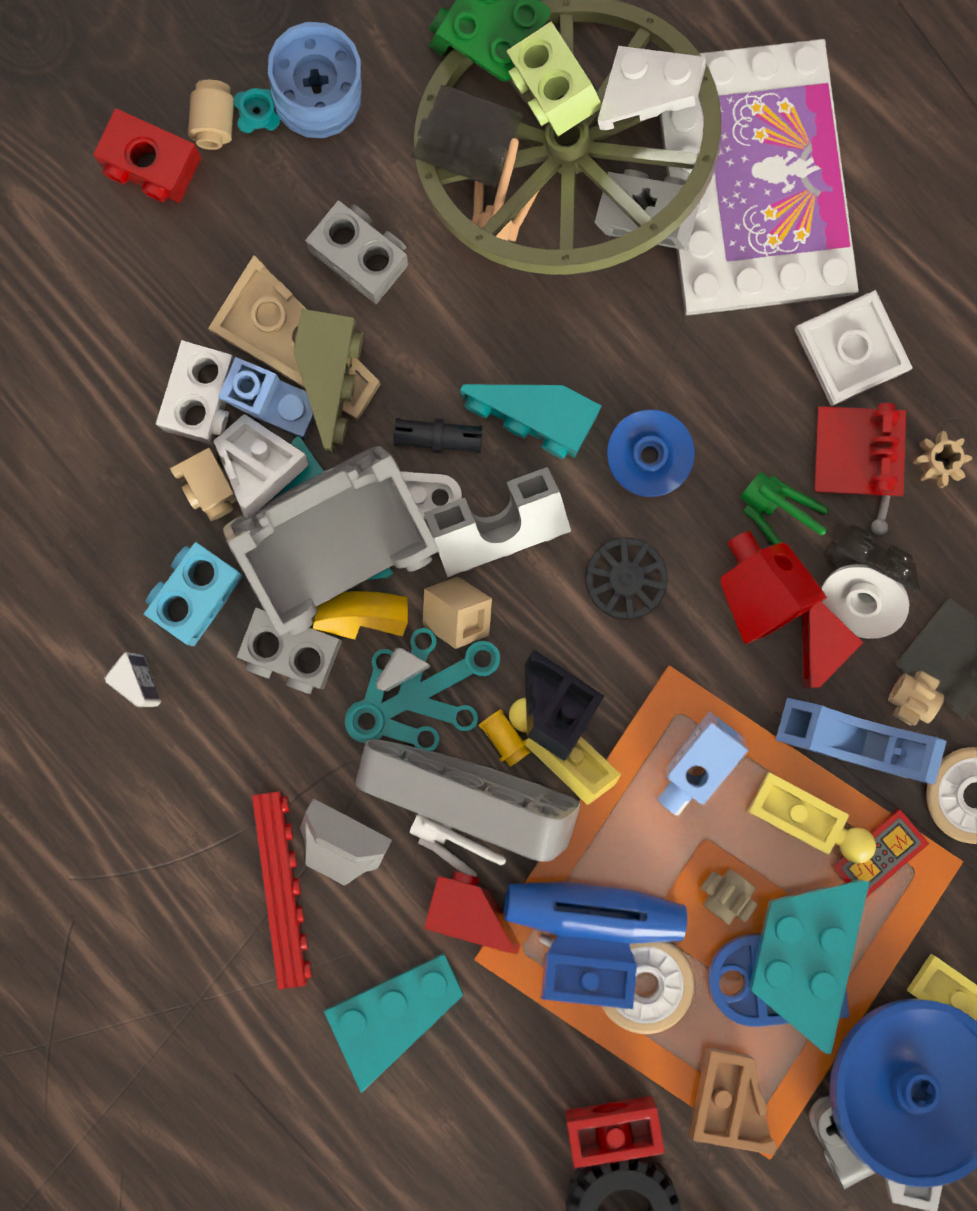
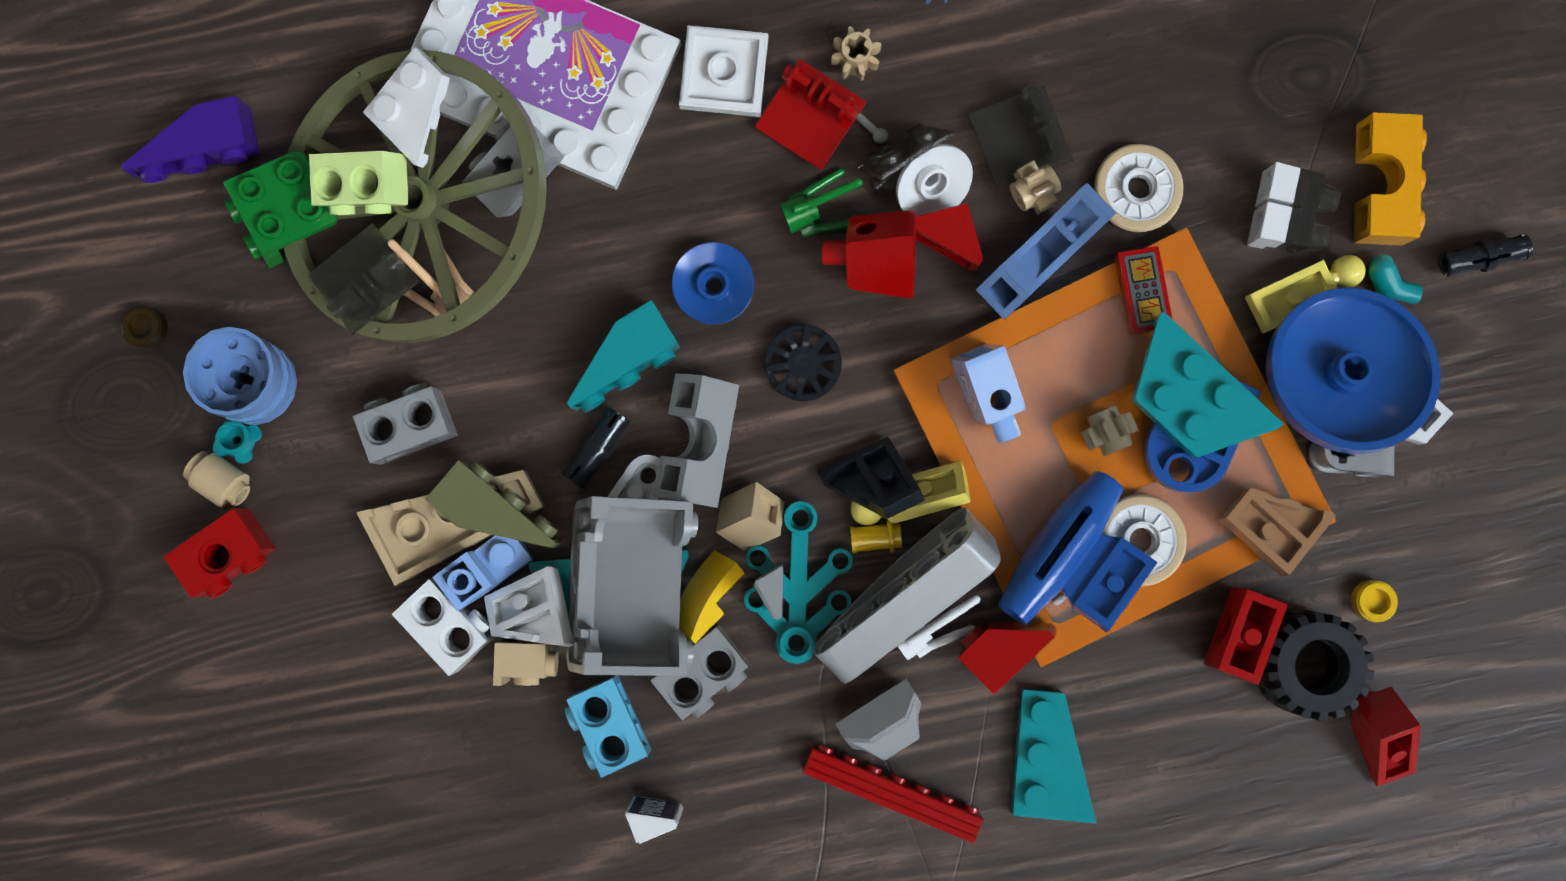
camera: 60 degrees left, 0 degrees up
light yellow plate [747,772,876,864] -> none

